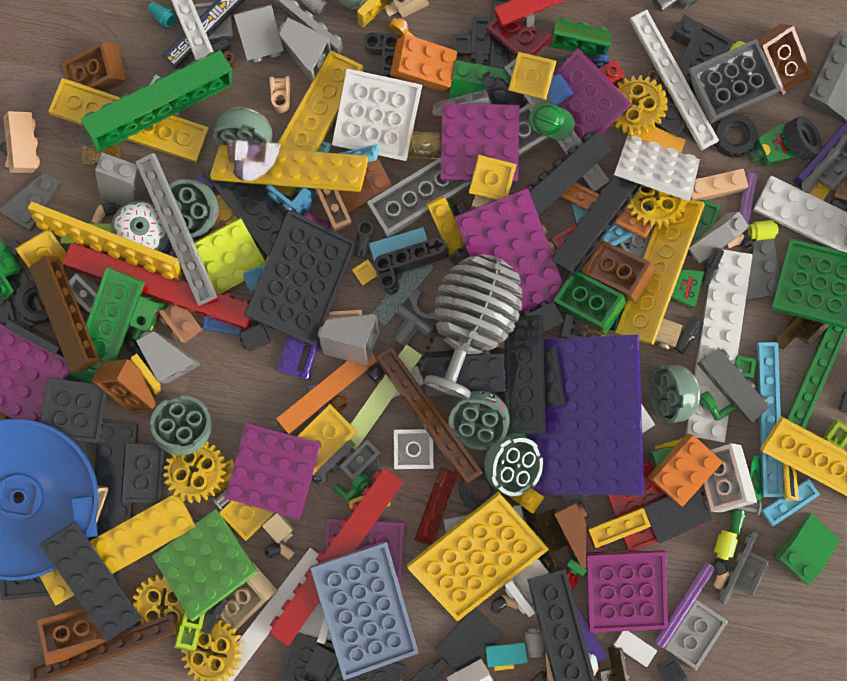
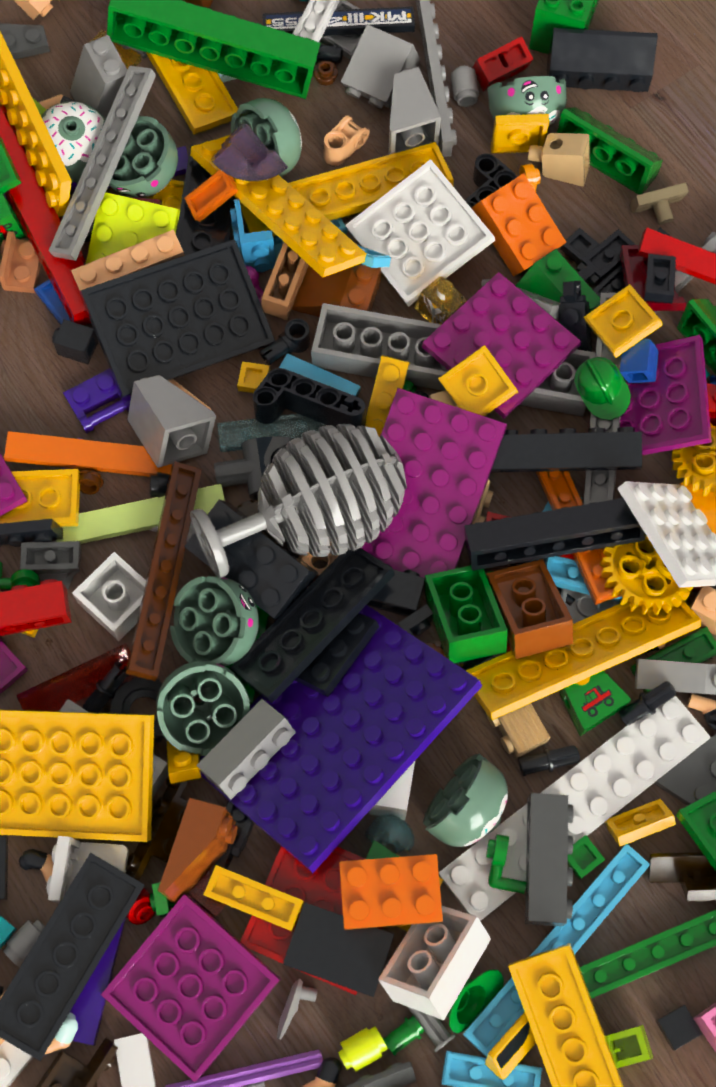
camera: 45 degrees right, 15 degrees down
none -> light nougat plate [71,230,185,291]
none -> black axle [83,661,129,713]
none -> orange tile [184,167,238,222]
none -> light grey brick [196,699,296,800]
none -> light grey bar [277,978,318,1040]
none -> clear light blue hair [365,814,414,853]
none -> yellow plate [606,798,676,847]
none -> black plate [644,254,676,304]

